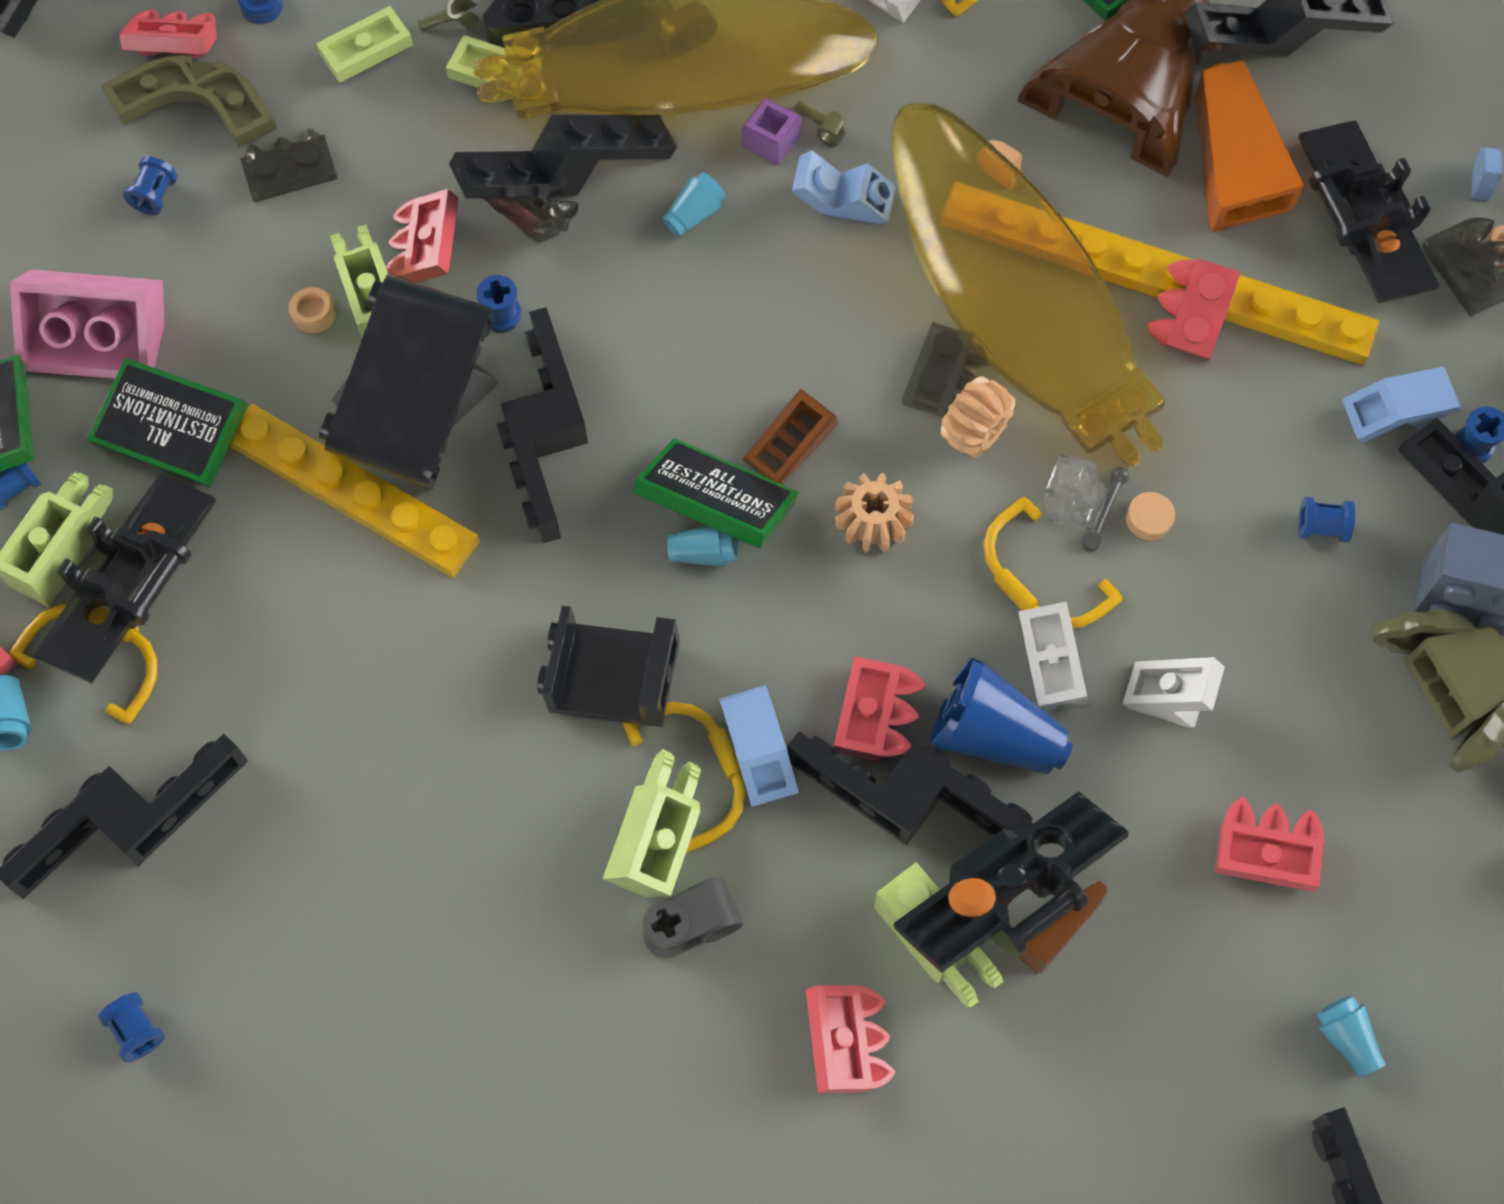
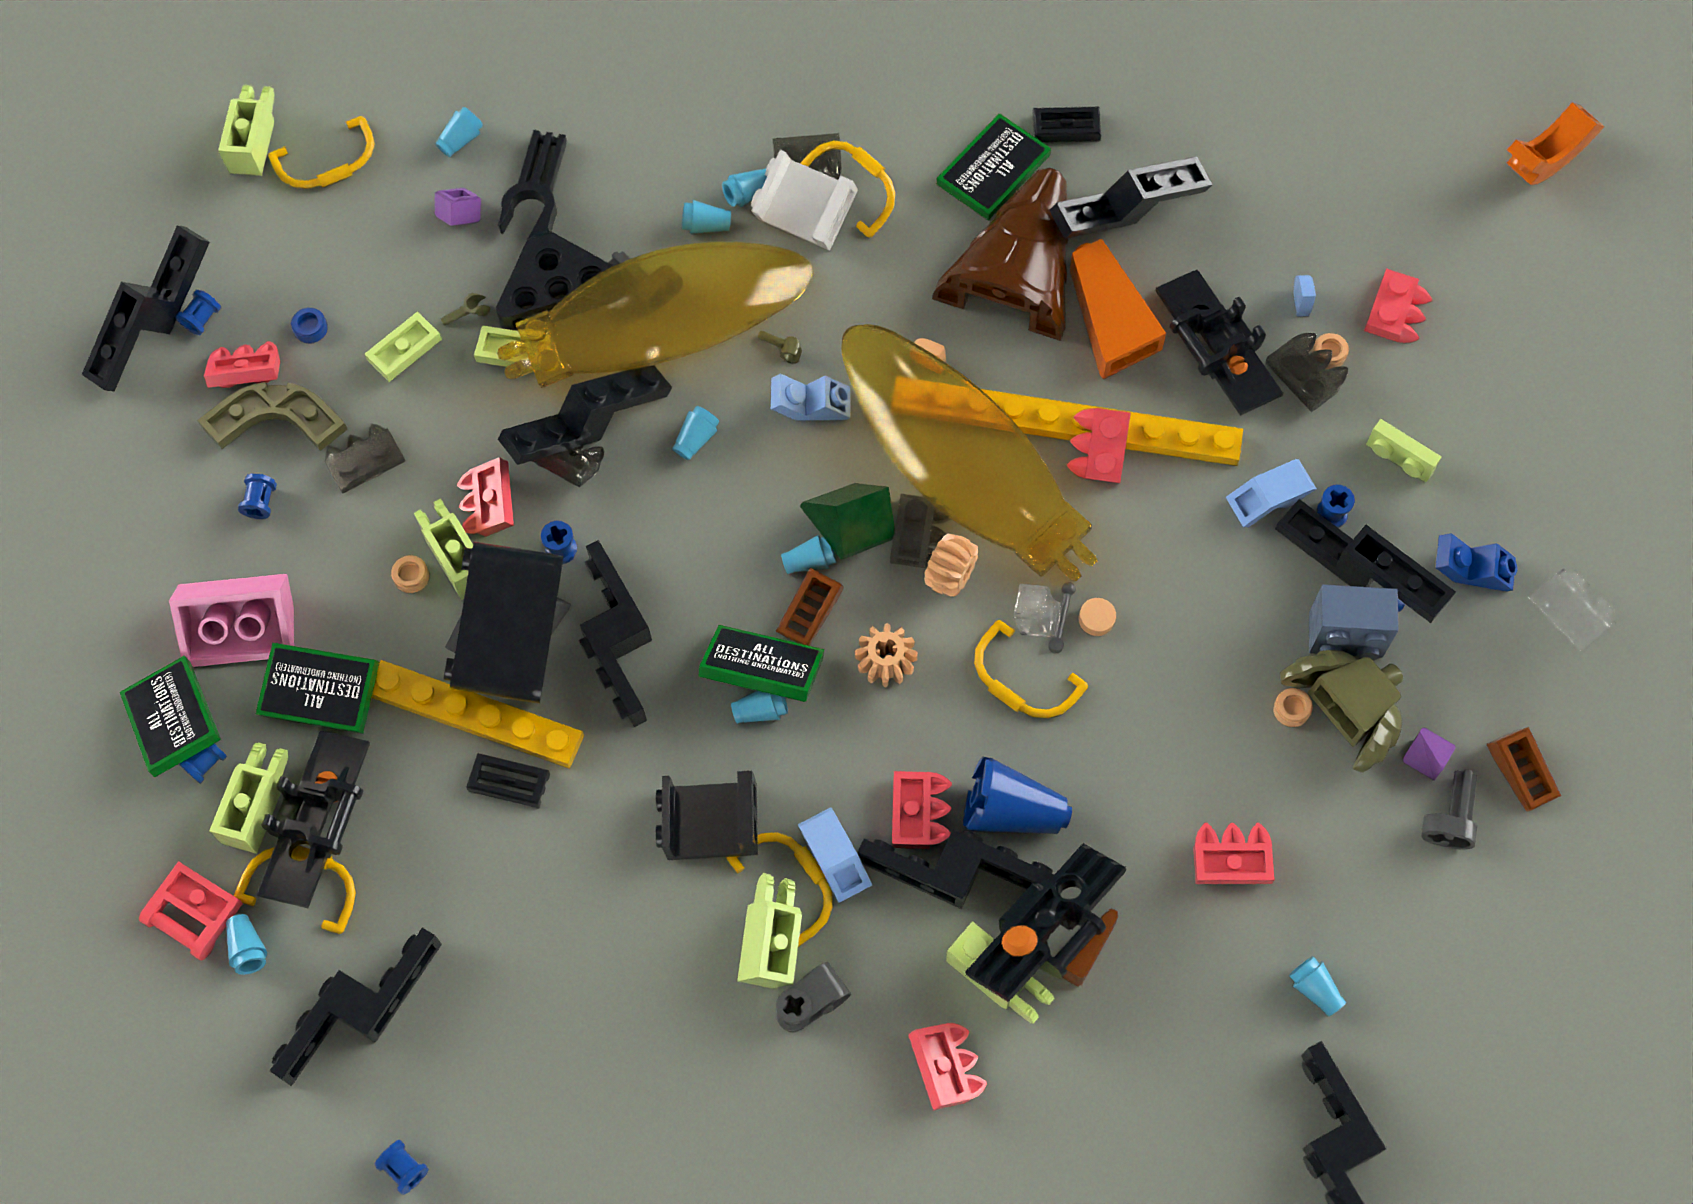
camera: 10 degrees left, 0 degrees up
medium lavender slope [741,97,801,165] -> none
white hinge [1018,601,1089,711] -> none
white slope [1123,657,1225,727] -> none
blue bush [1298,497,1355,543] -> none
none -> black tile [466,753,550,809]
none -> medium azure cone [781,535,837,574]
none -> dark green slope [800,483,896,560]
none -> light nougat tile [1273,688,1313,727]

